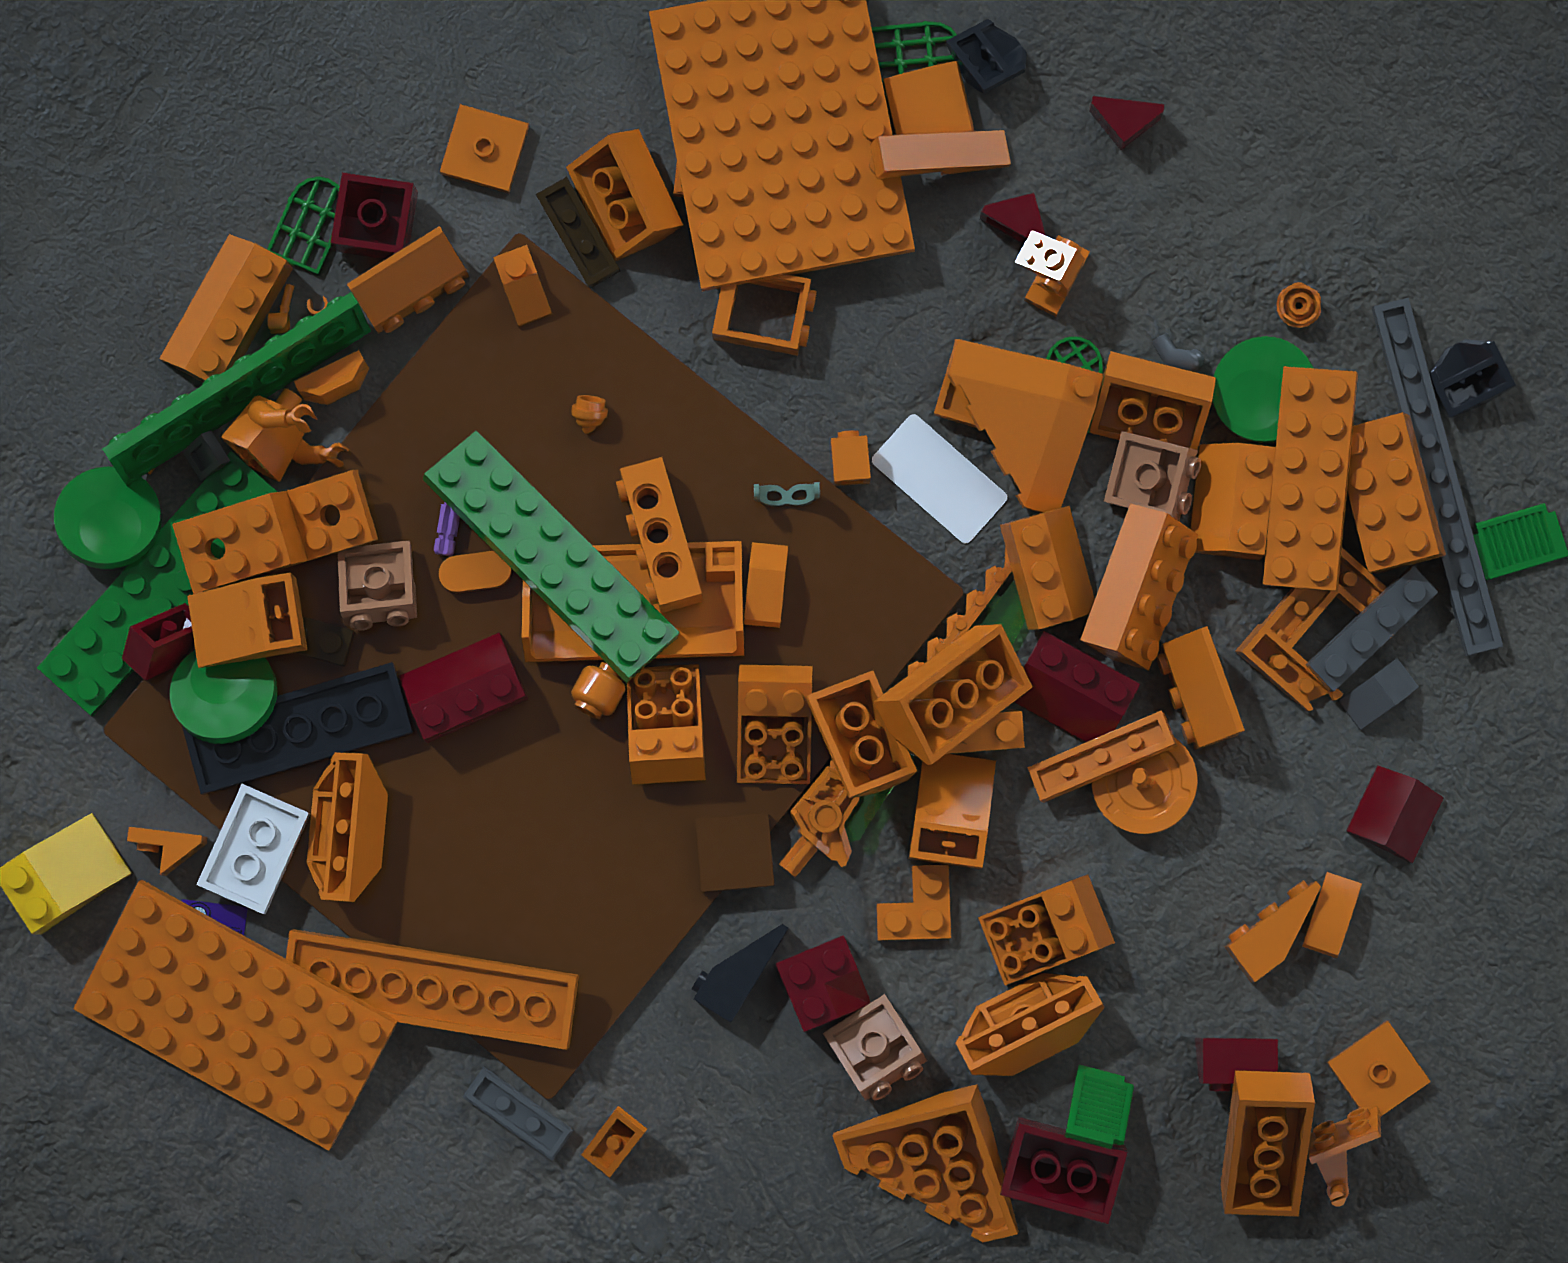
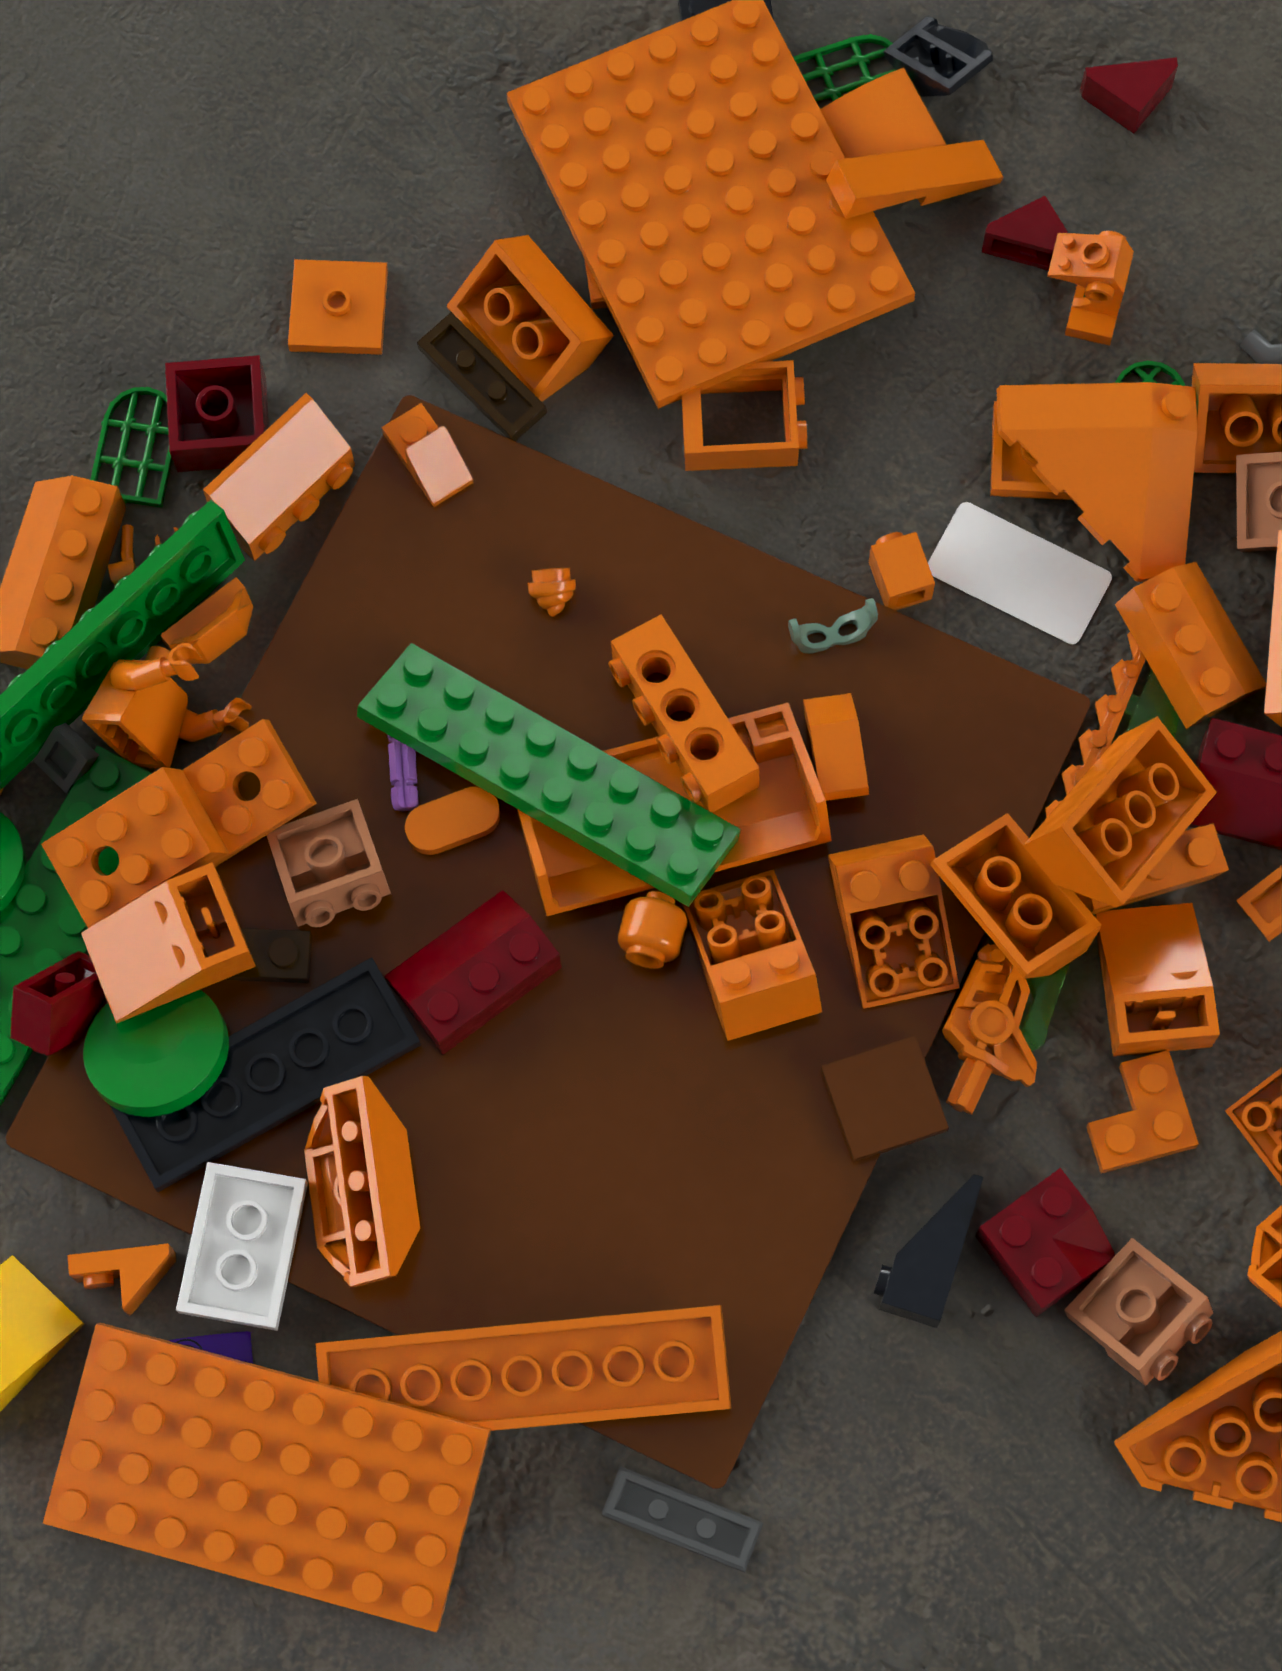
camera: 15 degrees left, 10 degrees down
orange slope [581,1106,647,1178] -> none

